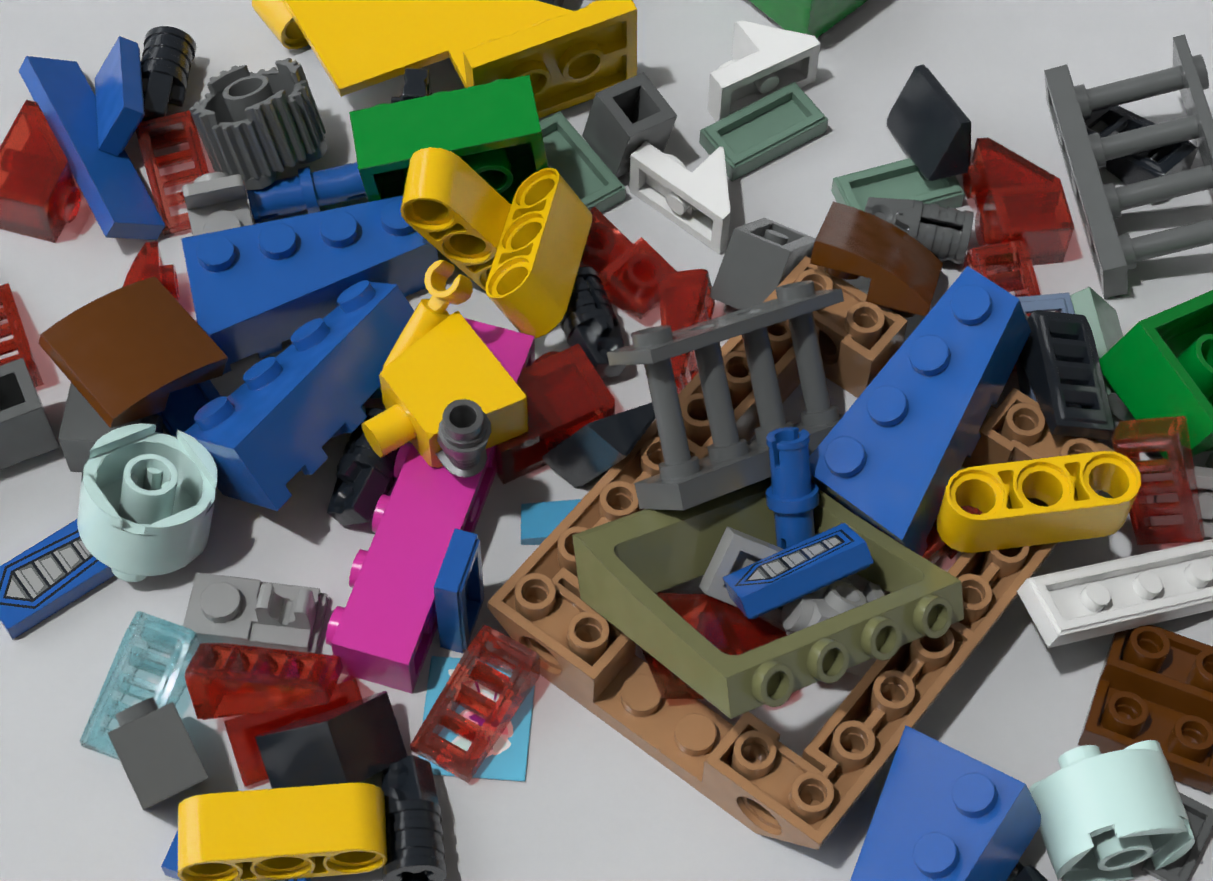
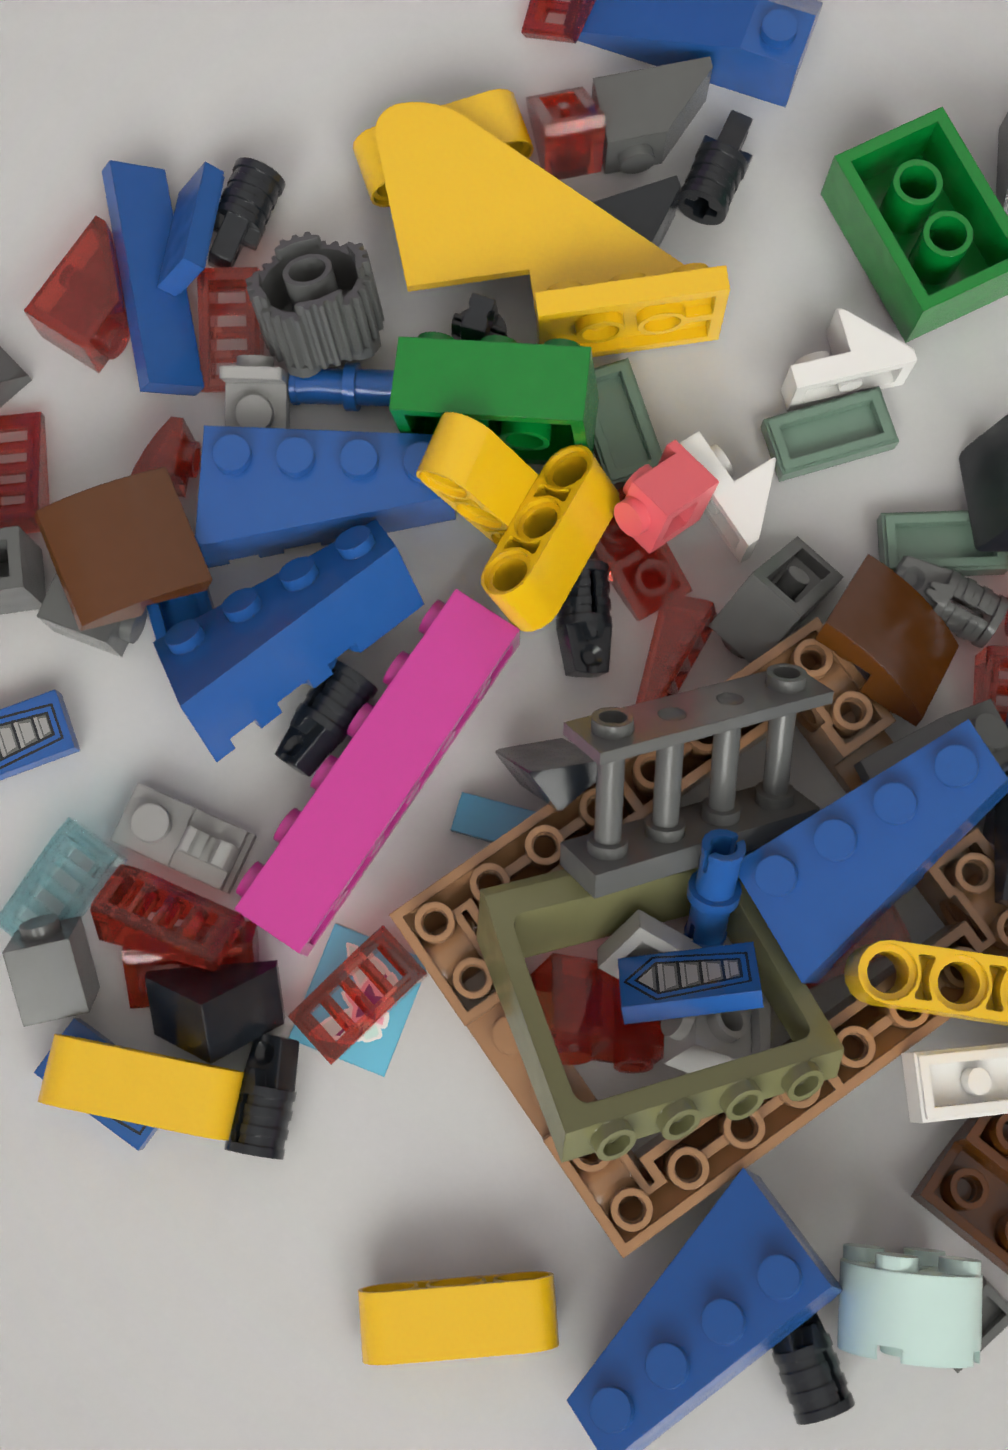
camera: 20 degrees right, 20 degrees up
light aqua brick [77,423,217,582] -> none
yellow torso [362,260,528,477] -> none
blue tile [433,528,484,653] -> none
clear red slope [496,344,615,485] -> none
dark grey brick [582,72,677,178] -> none
none -> coral brick [614,439,719,554]

